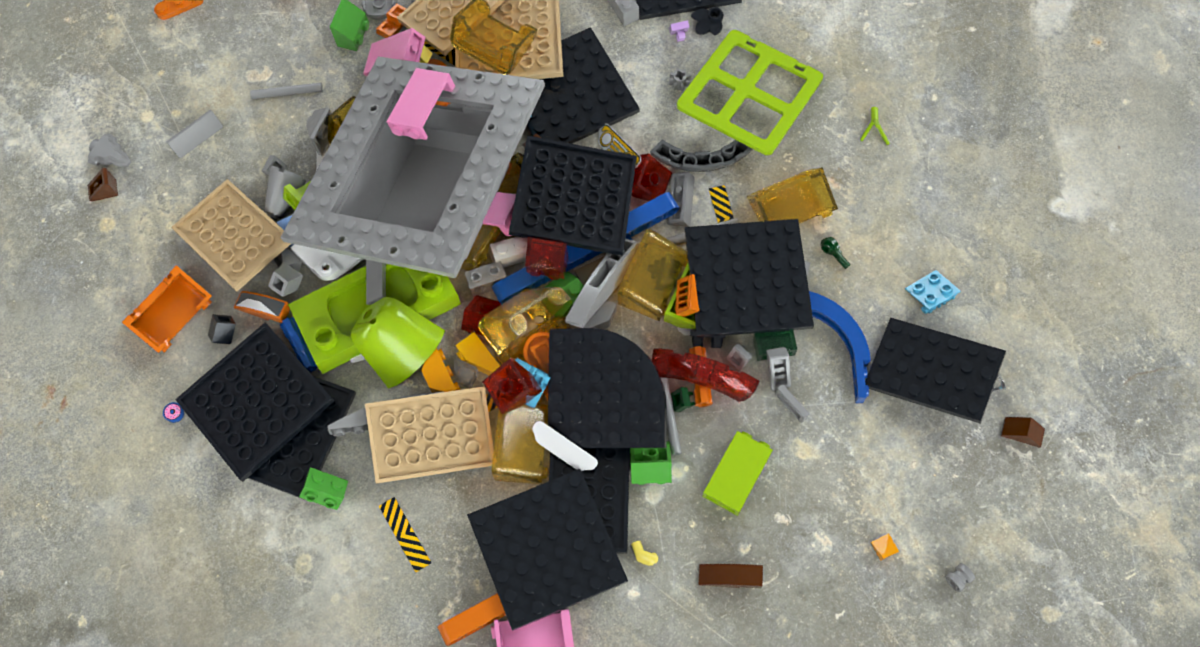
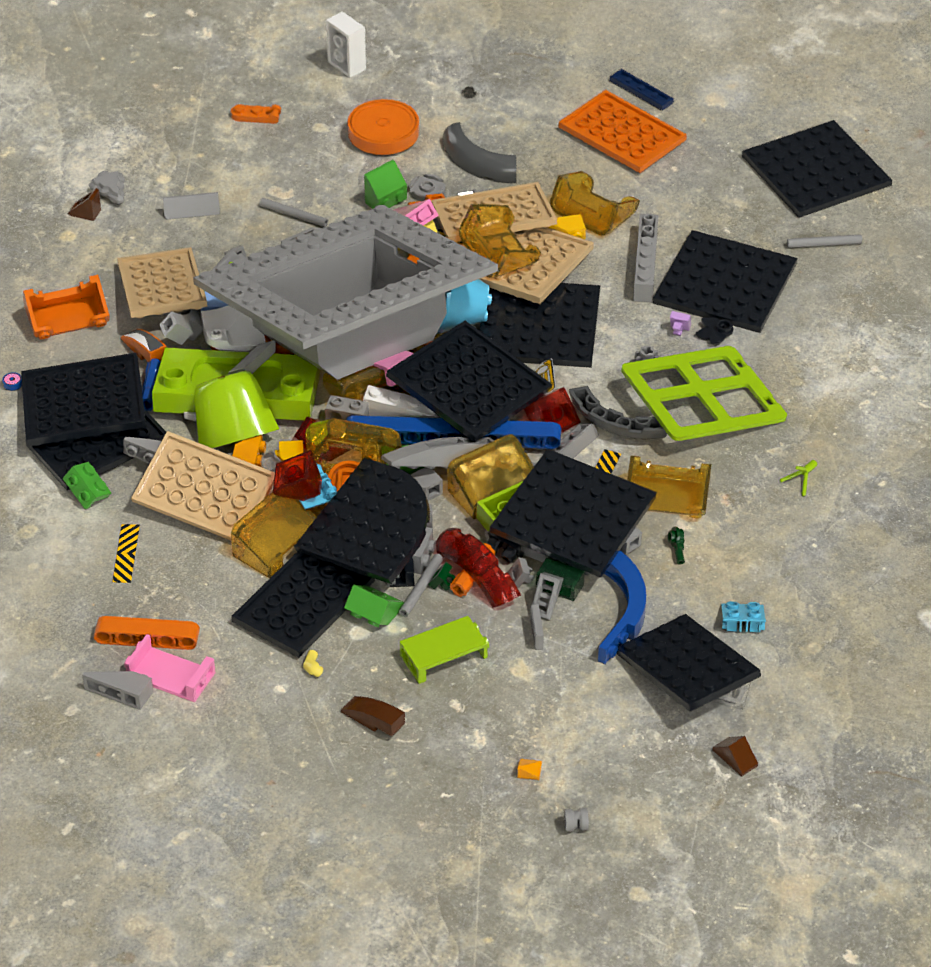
camera: 30 degrees right, 25 degrees down
black panel [208,314,236,344] -> none
bright pink panel [386,68,455,140] -> none
black plate [467,469,628,631] -> none
clear red slope [525,237,569,280] -> none
white sticker [533,421,598,471] -> none
orange slope [675,274,699,317] -> none

